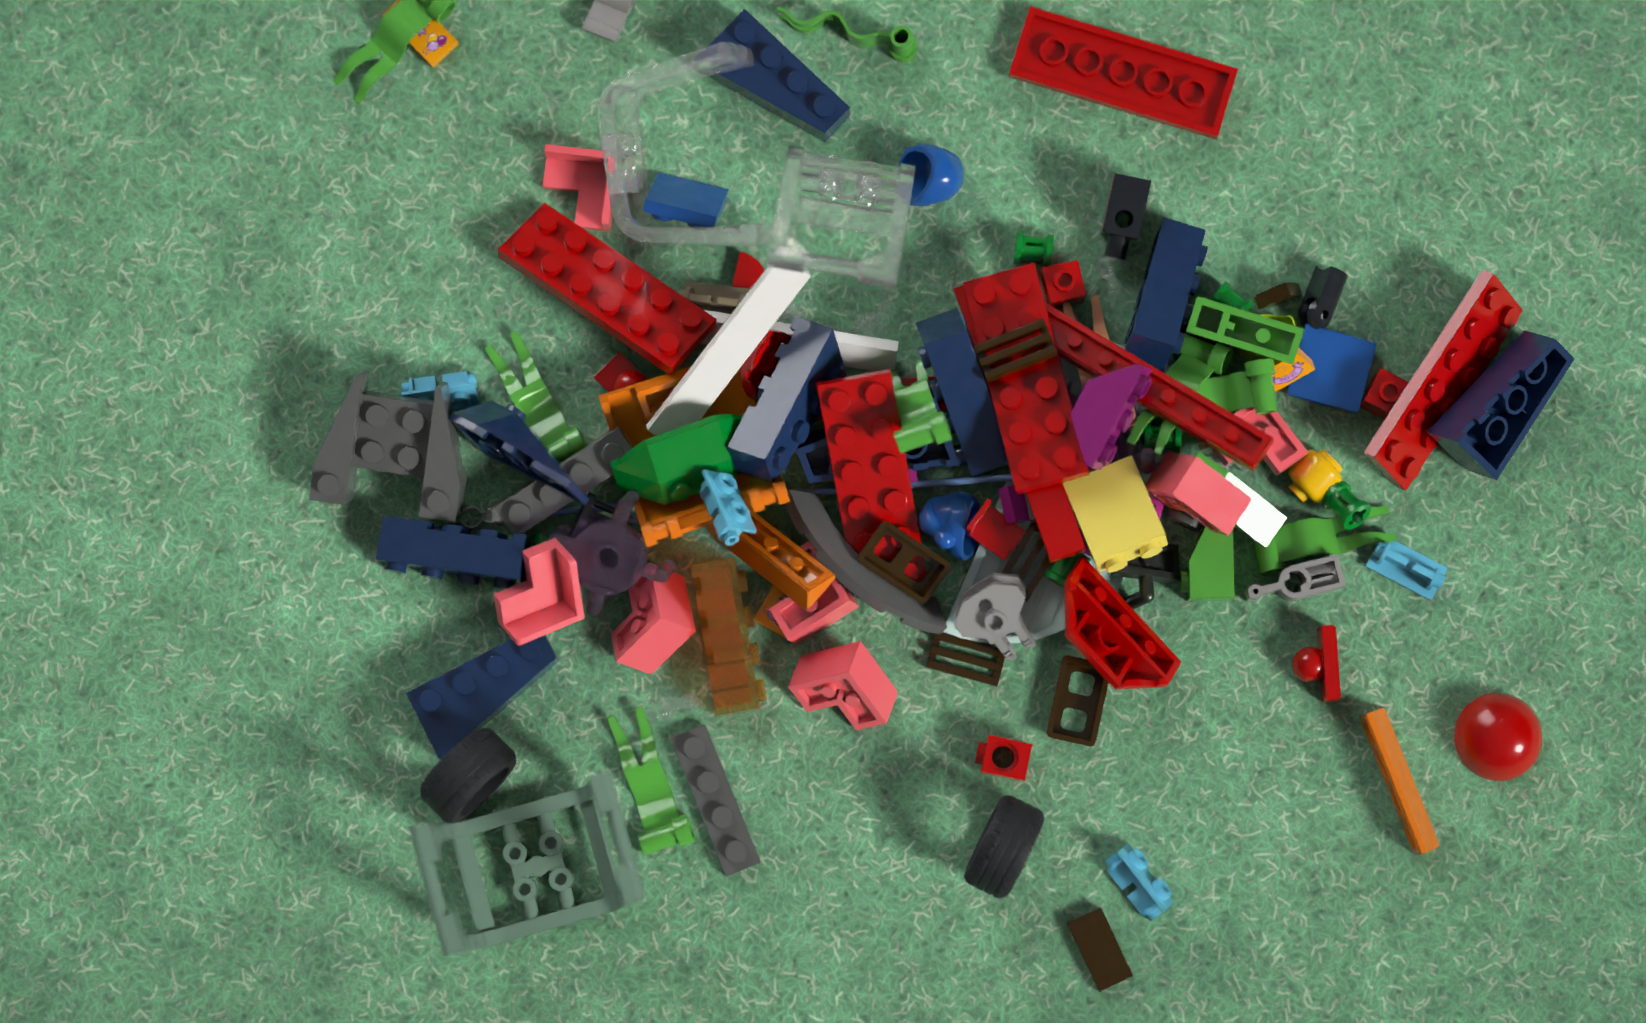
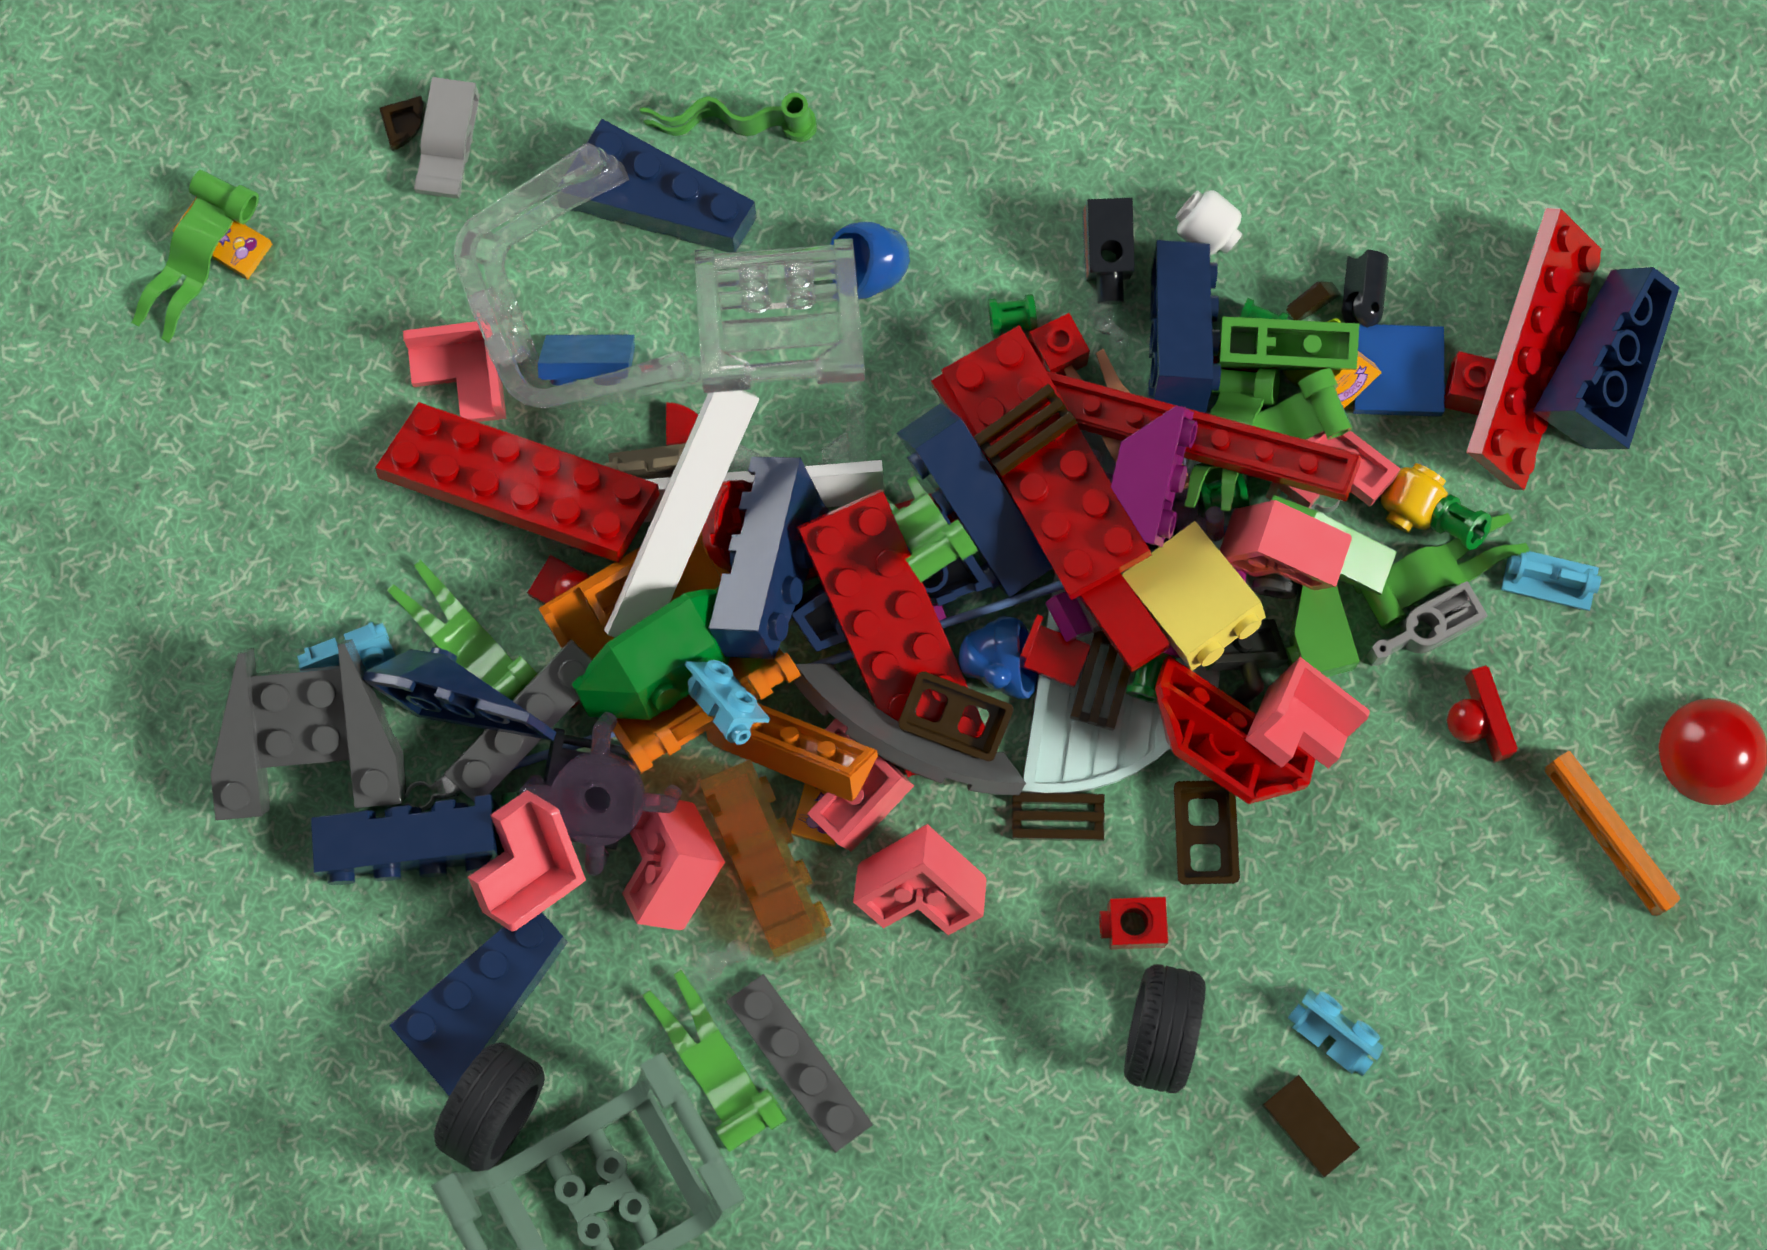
camera: 15 degrees left, 5 degrees down
light grey hinge [954,572,1036,661] -> none
red plate [1008,6,1238,140] -> none
none -> white head [1175,190,1242,256]
none -> coral panel [1245,657,1370,769]

